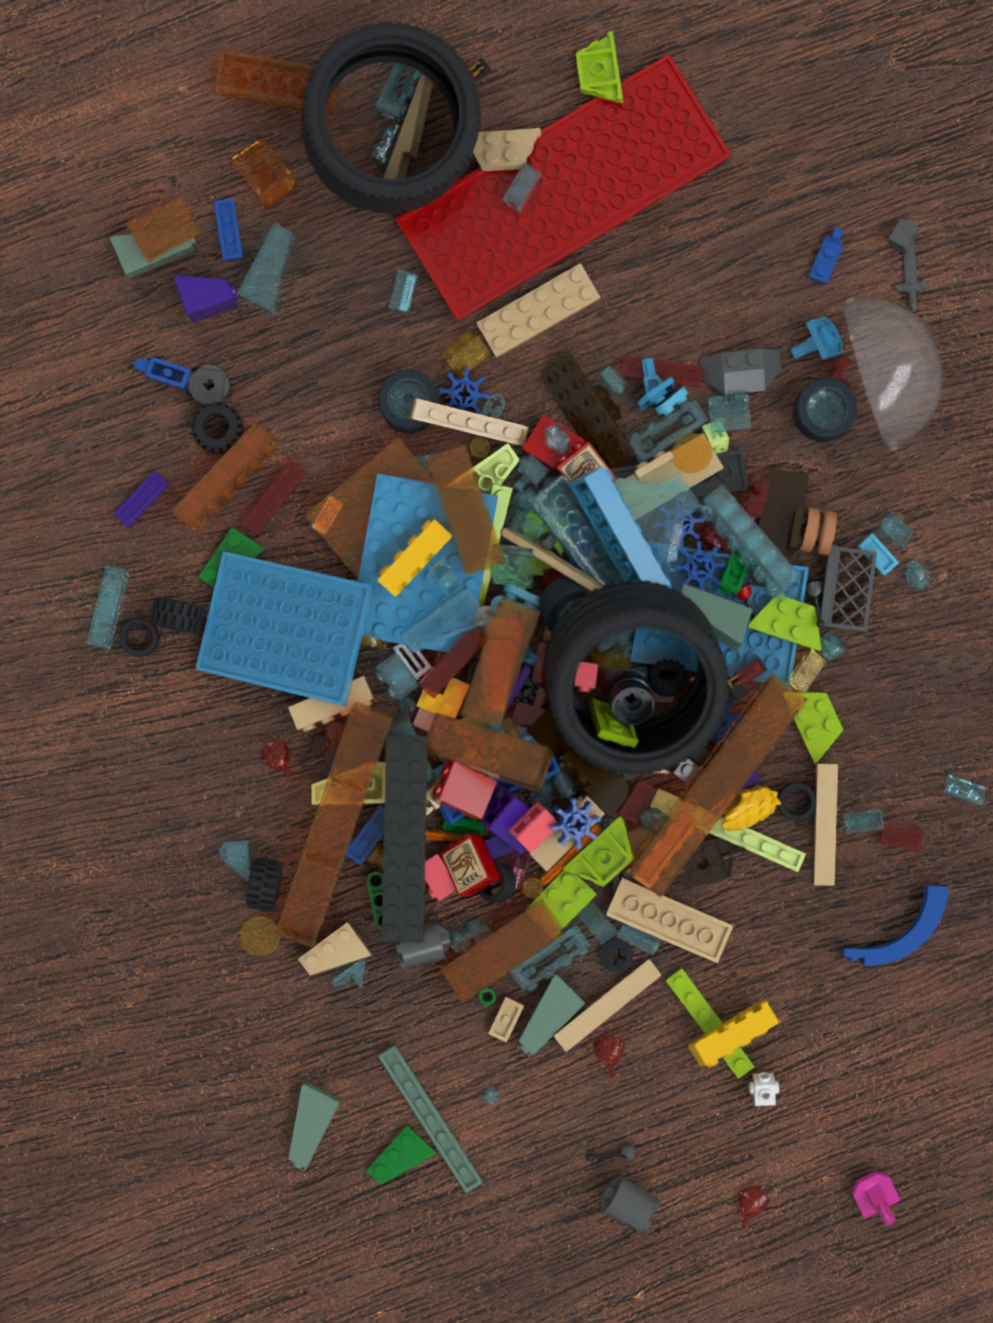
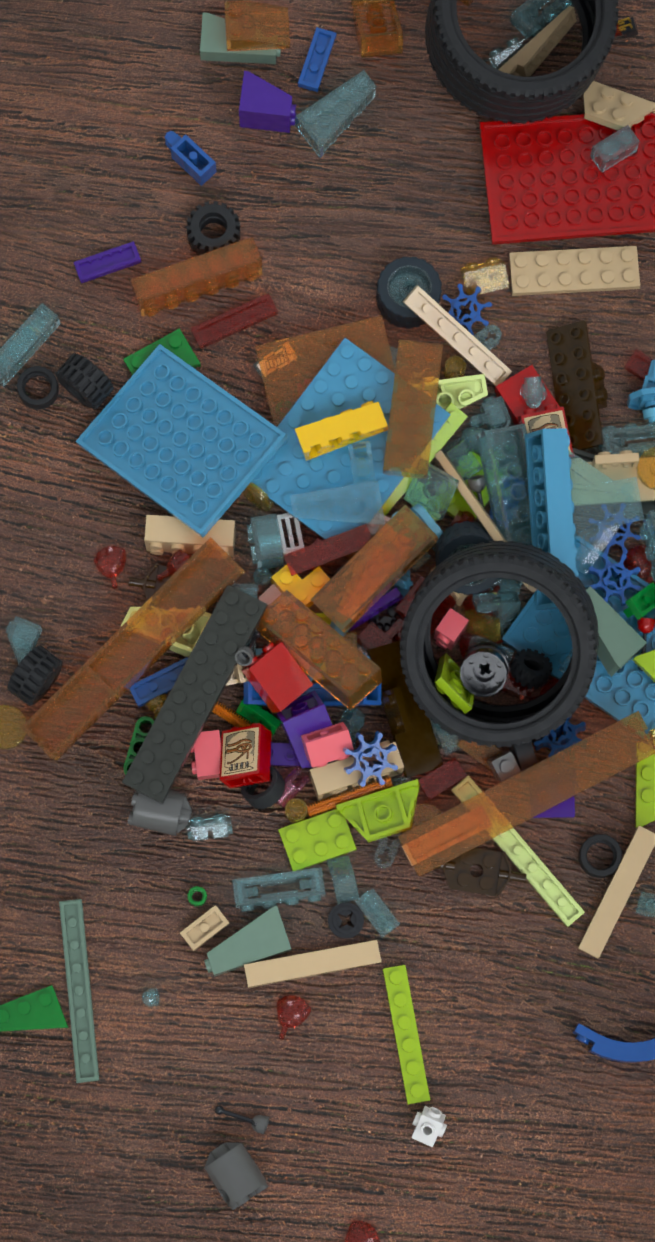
camera: 20 degrees right, 10 degrees down
dark grey plate [189,365,230,405] -> none
tan wedge [298,921,373,975] -> none
clear light blue slope [330,957,367,989] -> none
clear light blue tile [389,269,418,314] -> none
clear orange brick [440,899,565,1003] -> none
clear light blue brick [551,768,577,799] -> none
clear light blue brick [599,365,627,396] -> none
tan plate [605,877,733,963] -> none
clear light blue rock [640,807,669,833] -> none
yellow wedge [688,1001,779,1068] -> none
yellow head [711,785,781,832] -> none
clear red piece [728,658,767,701] -> none
none -> dark grey hinge [235,630,261,666]

